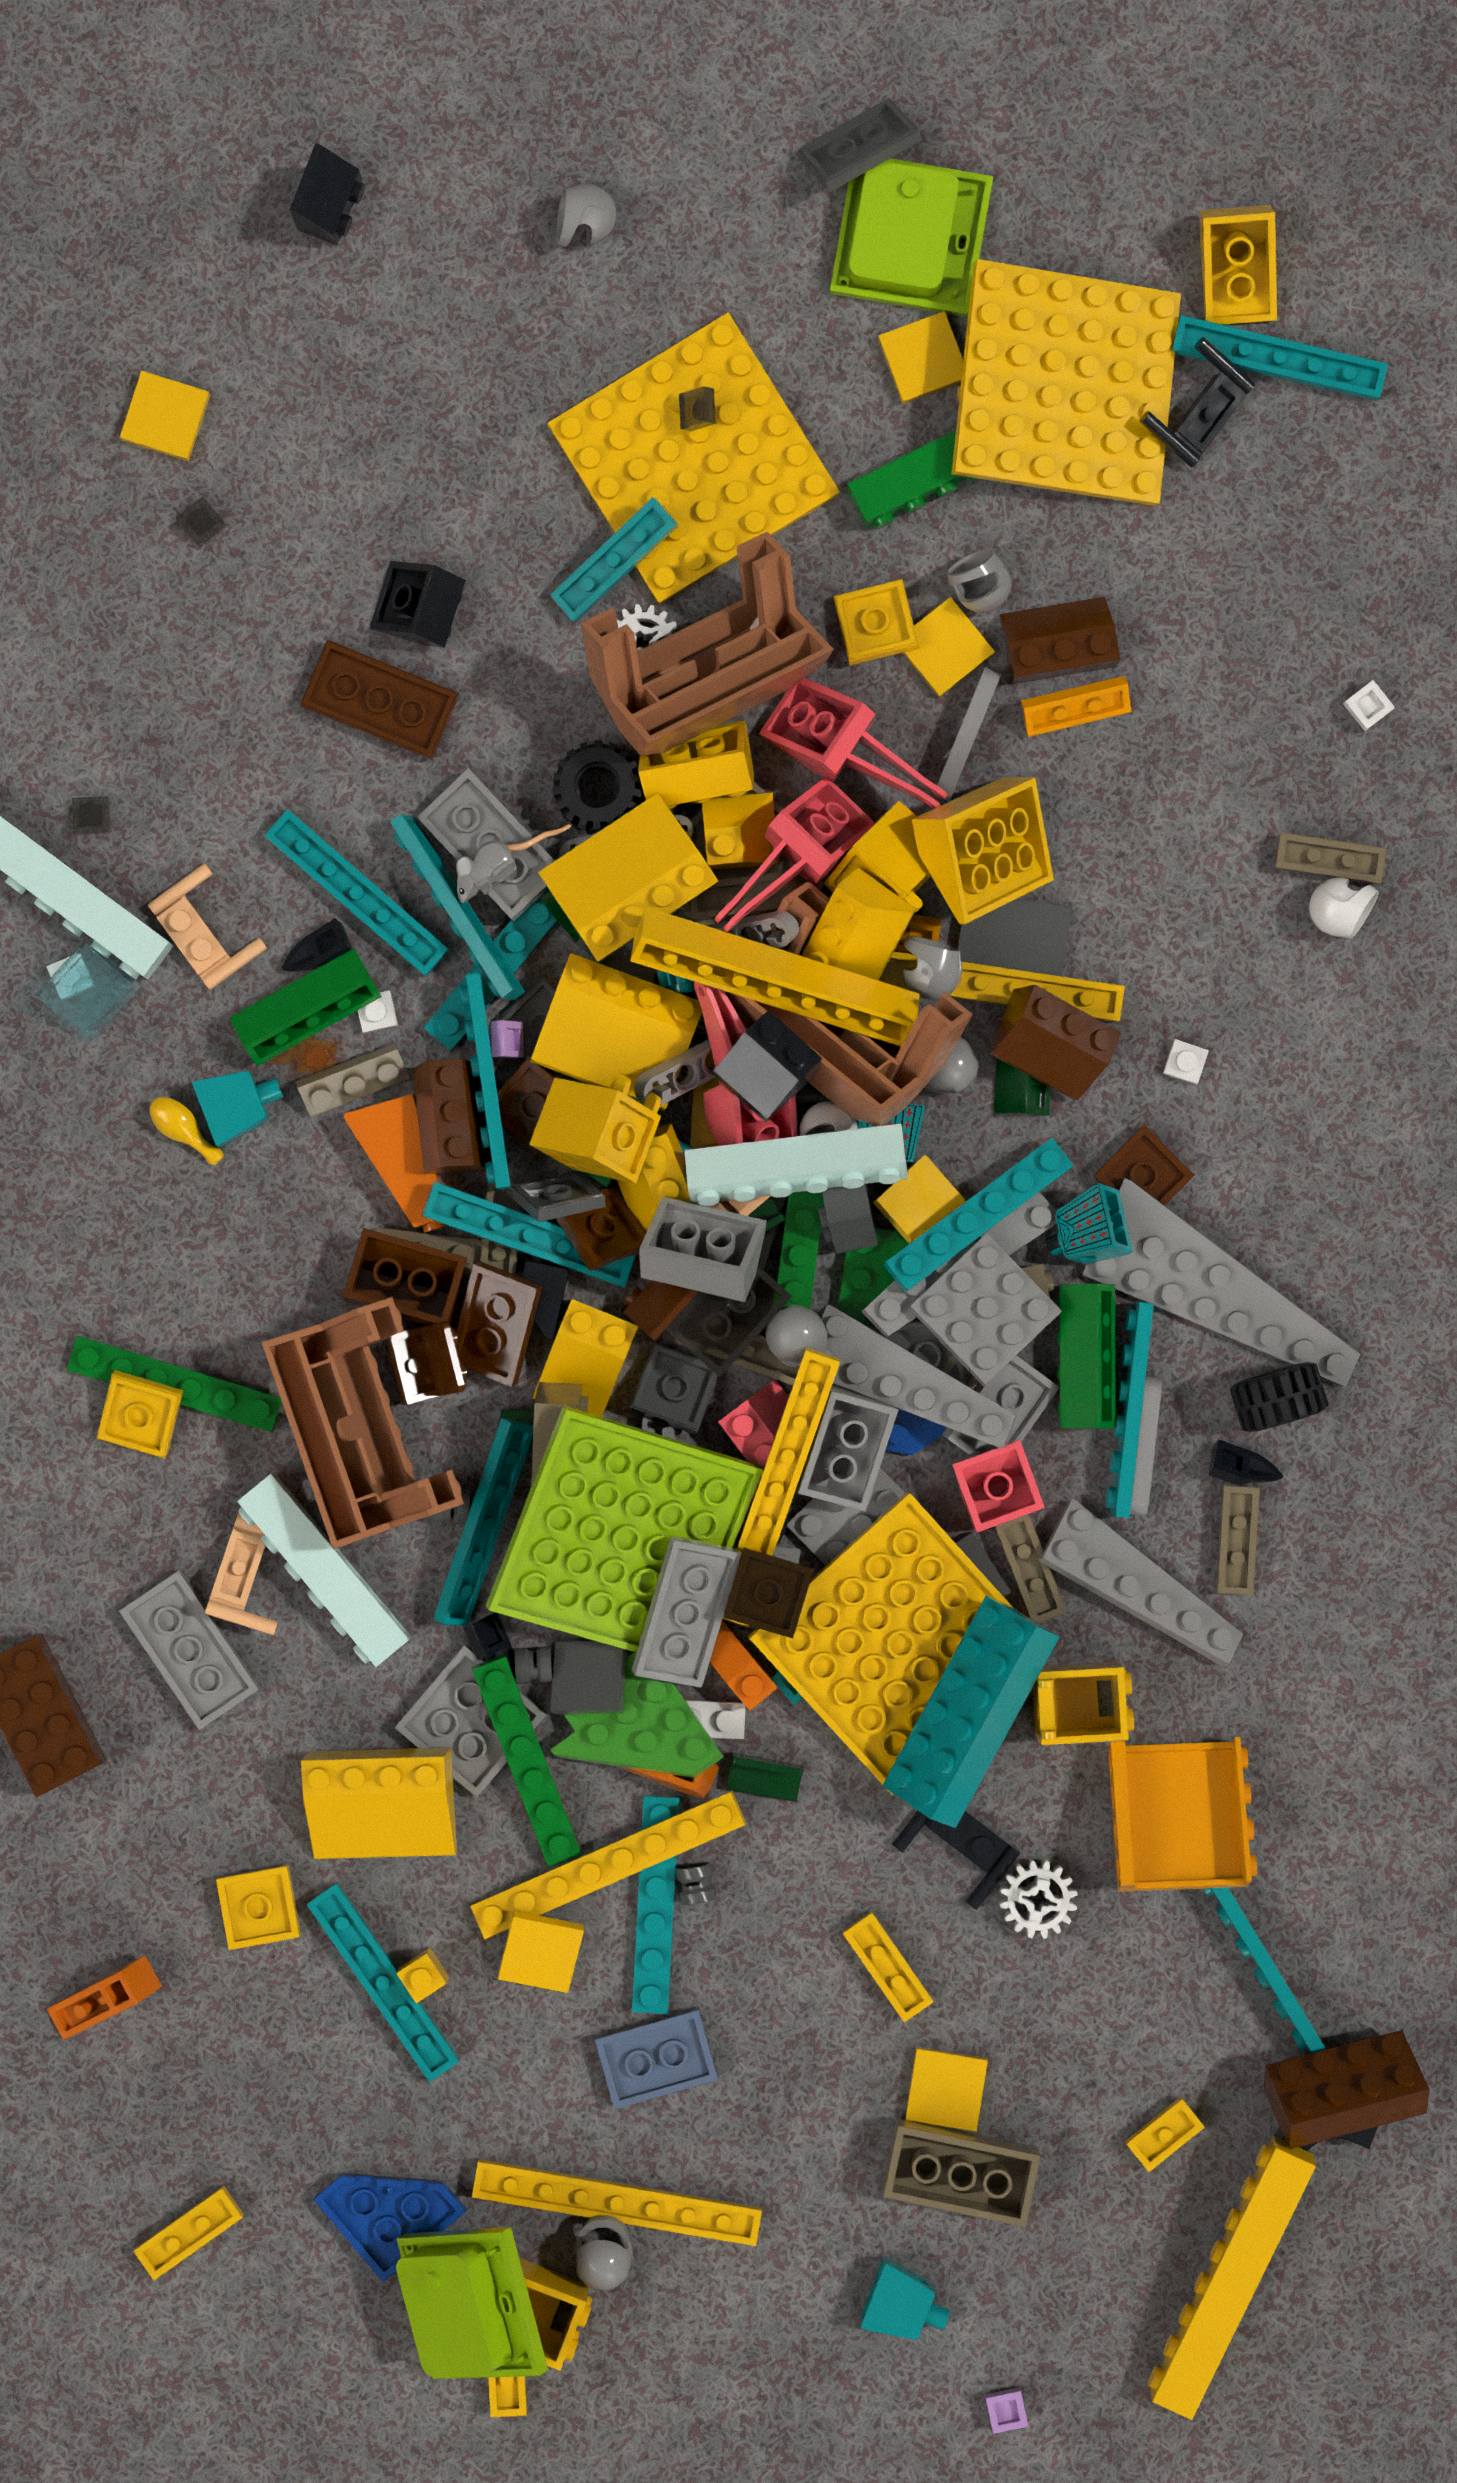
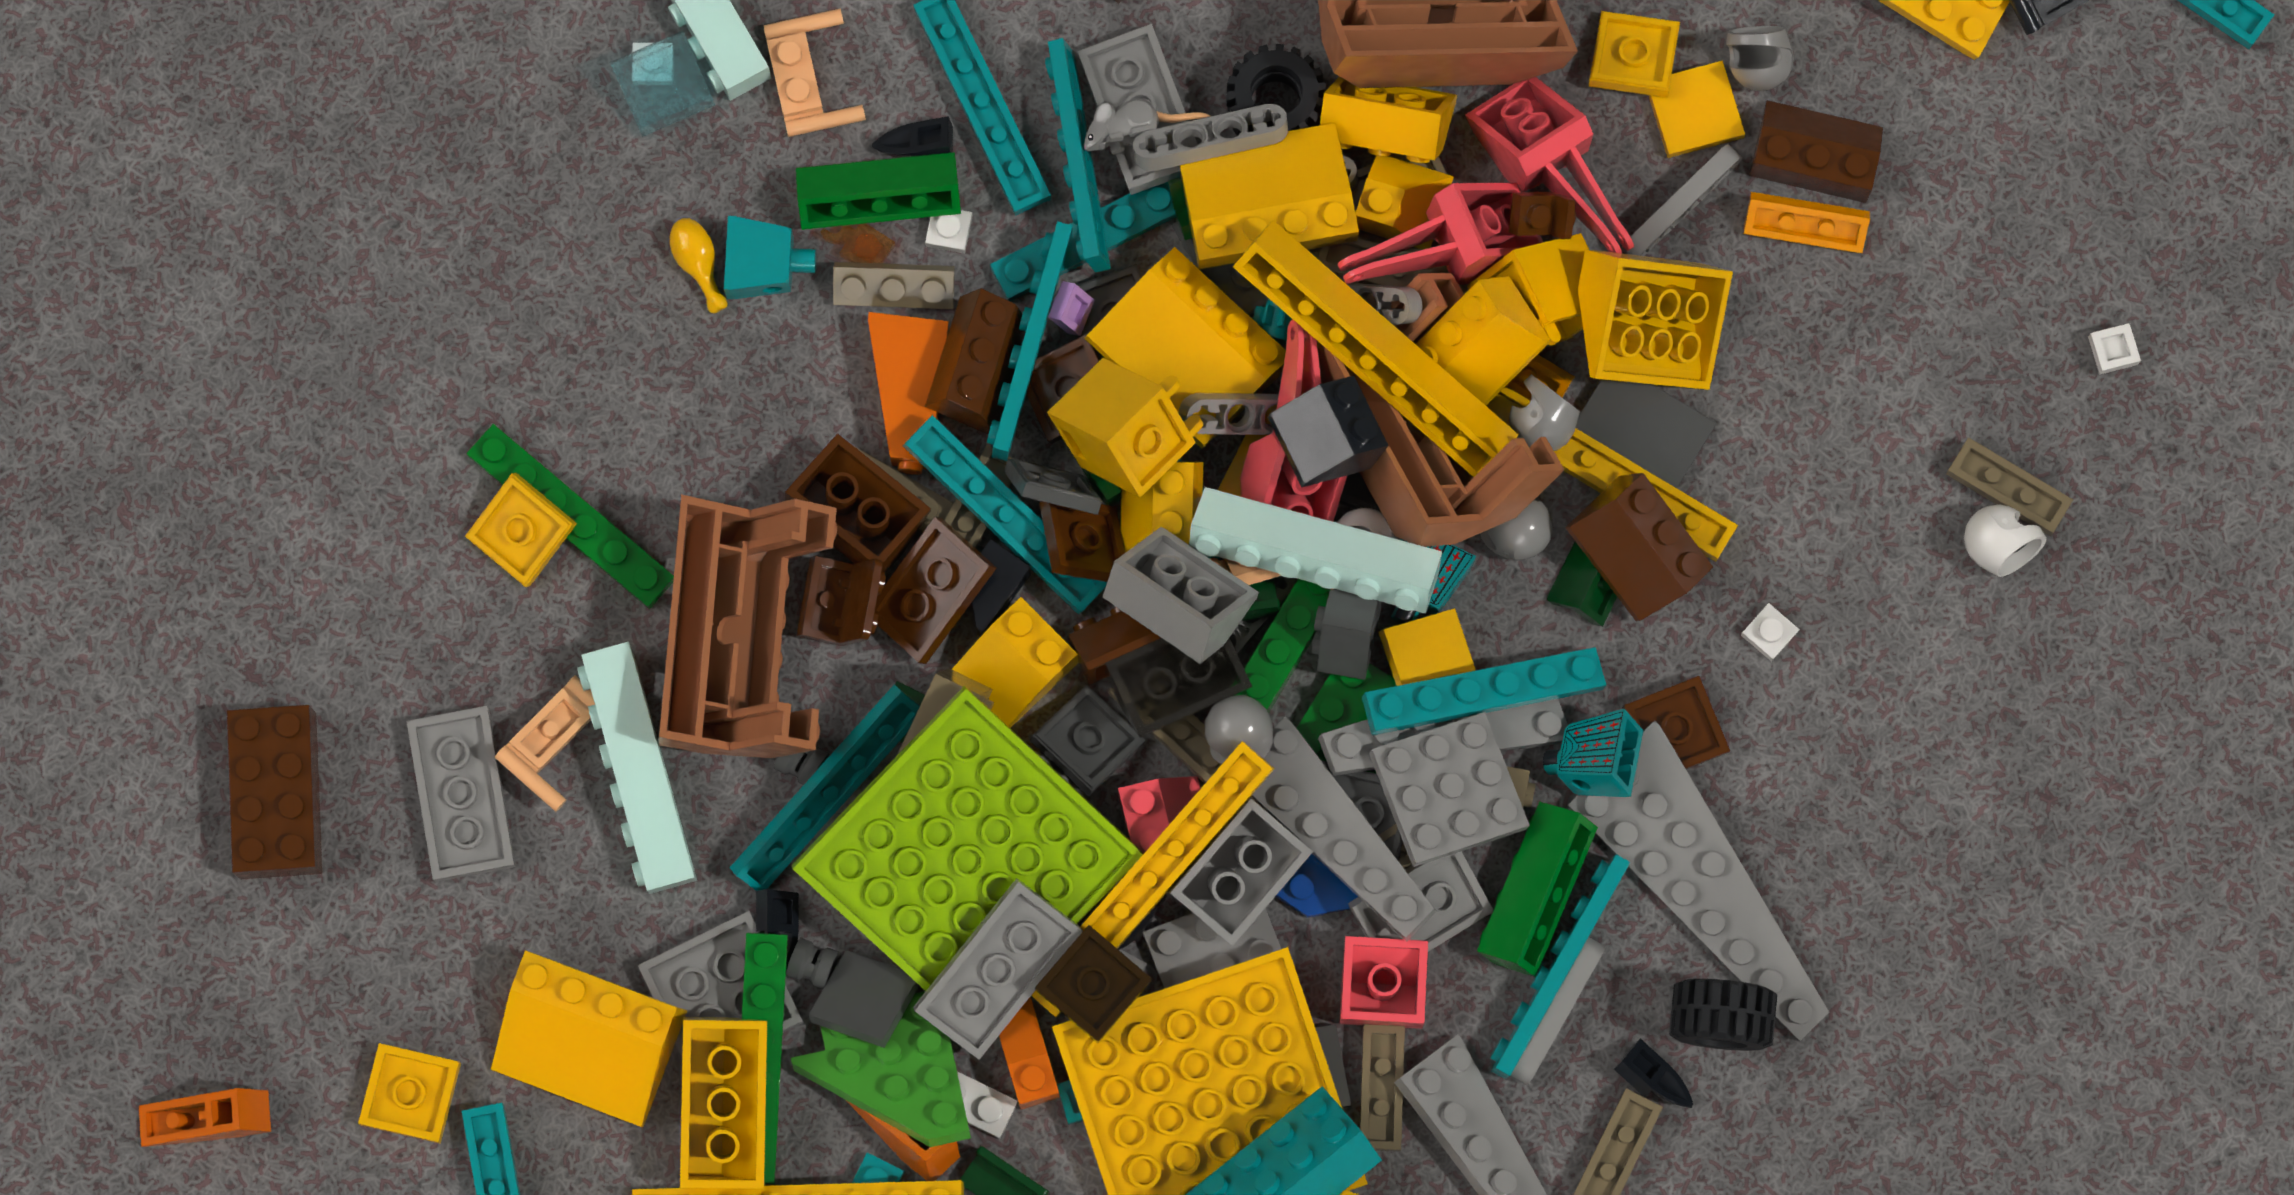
camera: 25 degrees right, 10 degrees down
none -> yellow slope [680,1017,767,1189]
none -> light grey beam [1133,104,1288,171]
none -> reddish brown bracket [1509,192,1576,239]

